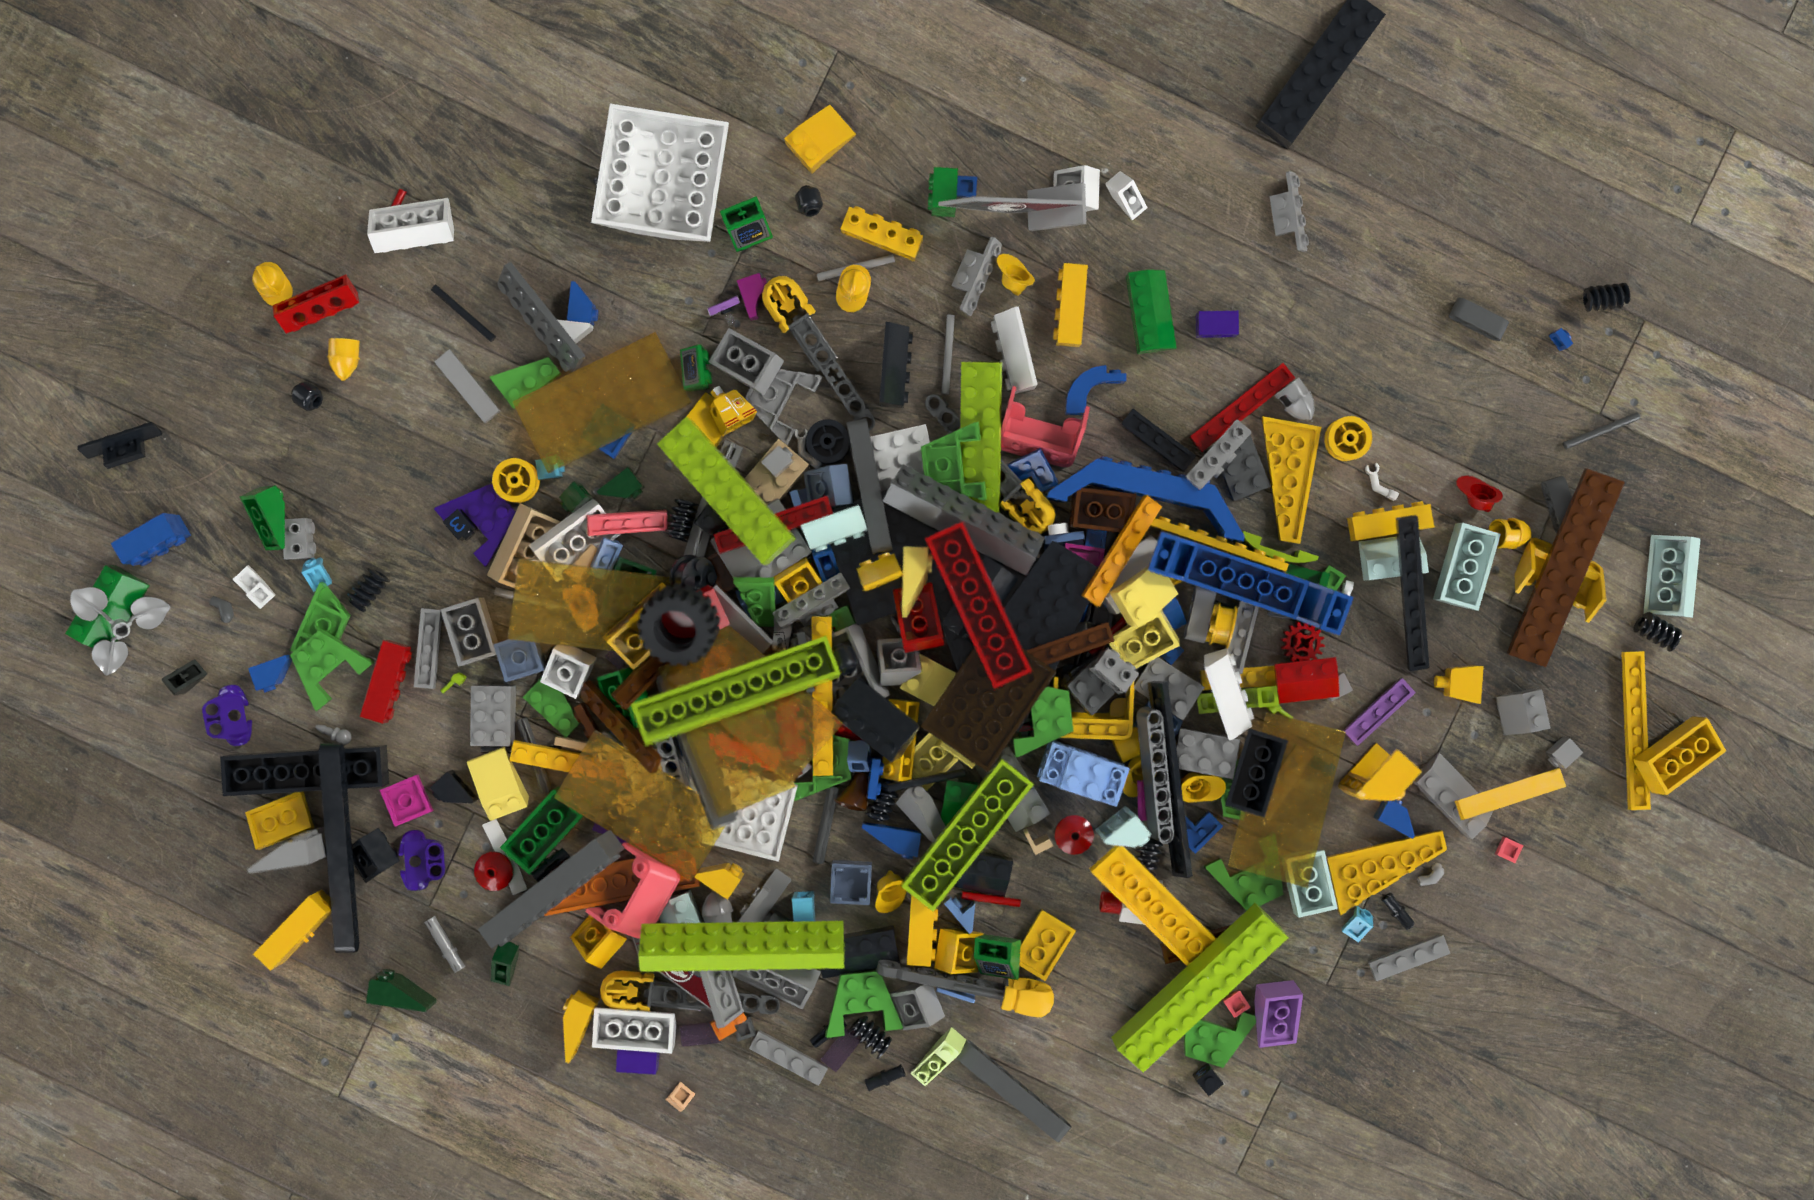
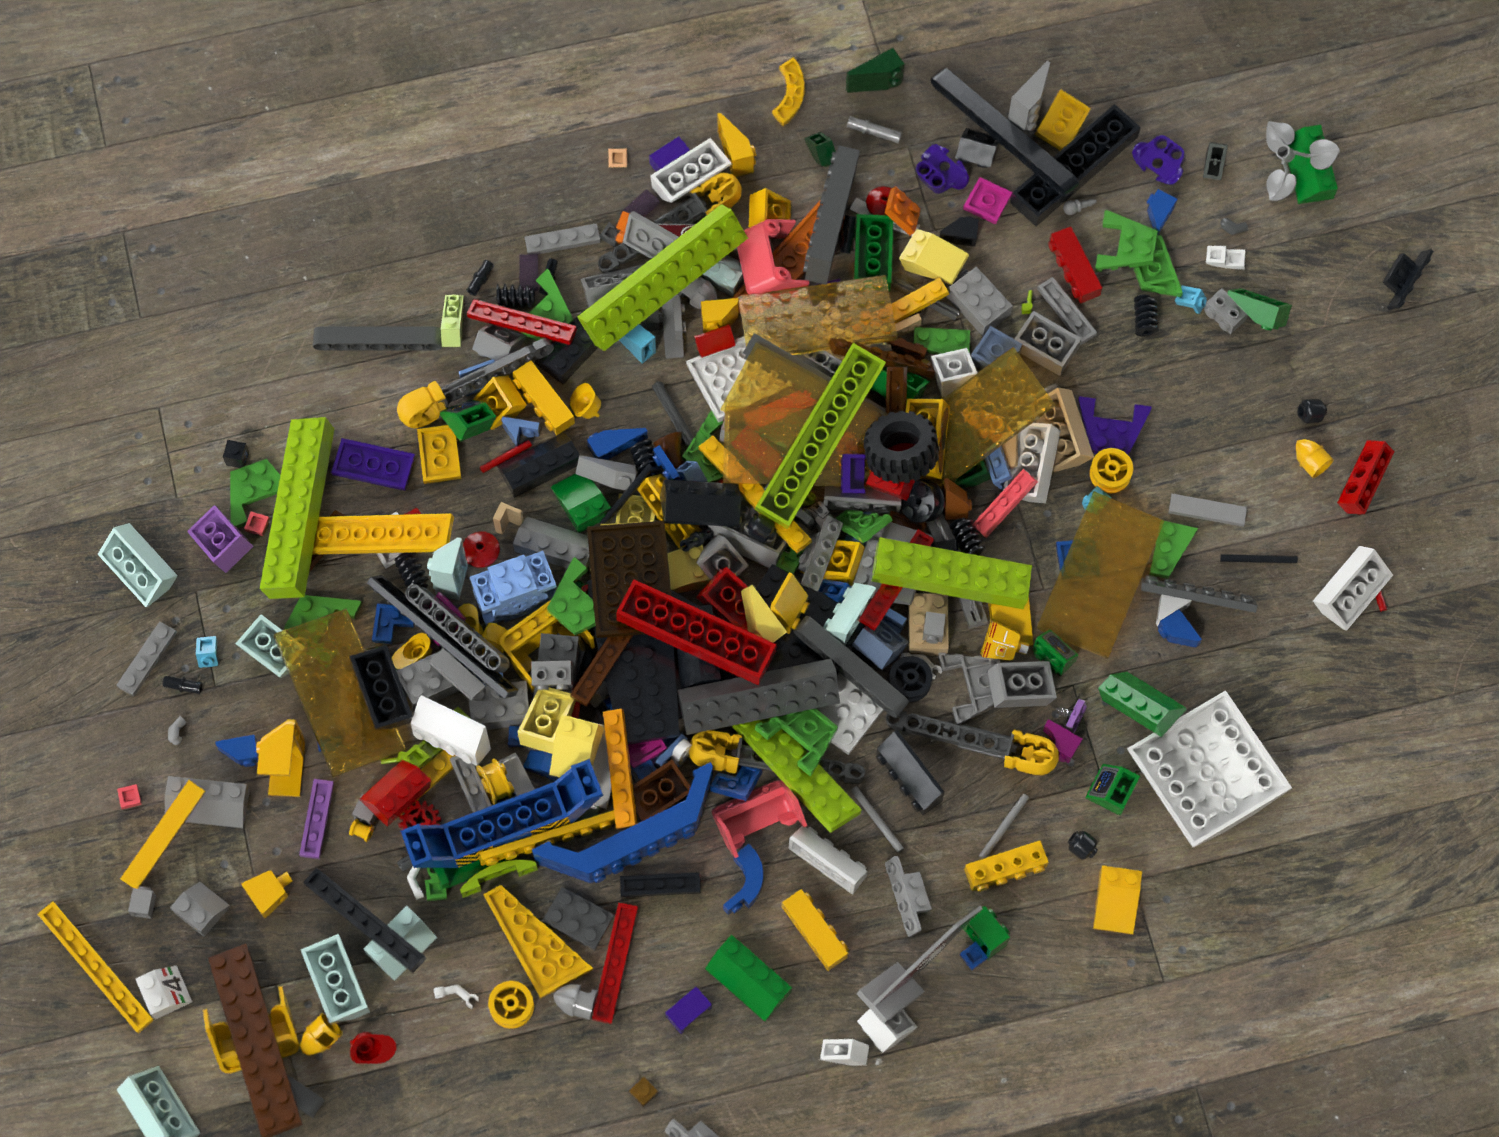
camera: 140 degrees right, 20 degrees down
blue brick [111,513,191,566] -> none
yellow piece [252,262,293,306] -> none
yellow brick [253,890,332,971] -> none
black brick [443,509,477,541] -> none
dark green slope [559,481,592,513] -> none
dark green slope [596,467,645,499] -> none
sand blue container [830,860,872,905] -> none
yellow piece [836,264,871,312] -> none
lime brick [901,757,1034,912] -> none
yellow piece [997,254,1035,296] -> none
light grey bracket [1186,420,1252,490] -> none
yellow wing [1326,830,1447,916] -> none
yellow brick [1347,501,1434,541] -> none
black piece [1633,612,1682,652] -> none
yellow brick [1633,716,1726,795] -> none
none -> light aqua slope [98,523,178,607]
none -> white slope [136,966,192,1020]
none -> dark purple plate [331,438,415,491]
none -> yellow bush [349,819,375,842]
none -> light grey tile [429,648,486,701]
none -> plate [466,299,577,345]
none -> pearl gold plate [629,1077,658,1107]
none -> black pin [680,527,713,552]
none -> red slope [694,324,736,357]
none -> yellow tile [772,57,805,126]
none -> dark purple panel [841,454,866,494]
none -> orange plate [885,186,921,236]
none -> dark orange slope [944,478,972,520]
none -> green slope [1098,672,1187,737]

